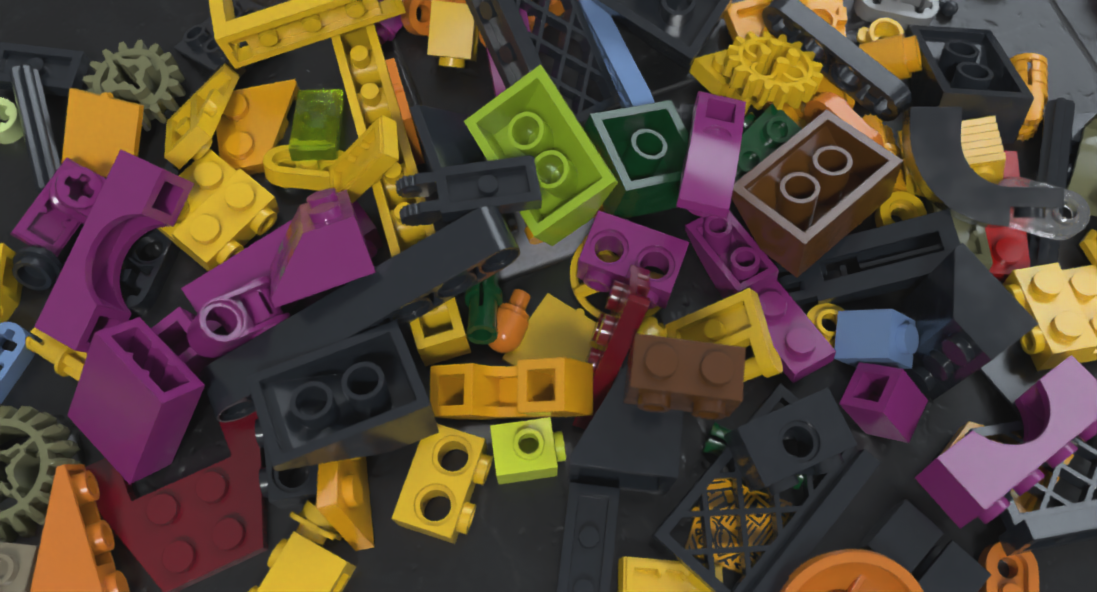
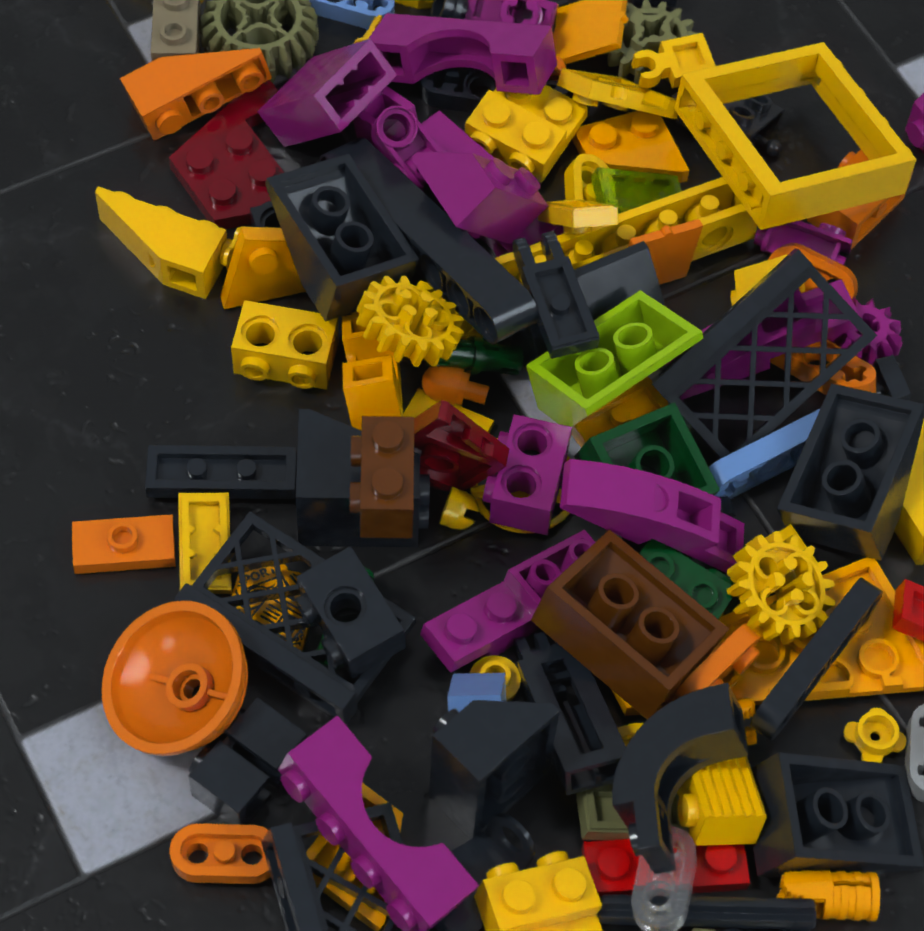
camera: 80 degrees right, 10 degrees down
neon yellow brick [490,417,566,484] -> none
yellow plate [665,288,783,382] -> none
magenta brick [839,362,928,443] -> none
light orange brick [854,34,922,80] -> none
none -> yellow gear [356,276,464,367]
none -> yellow plate [631,33,716,89]

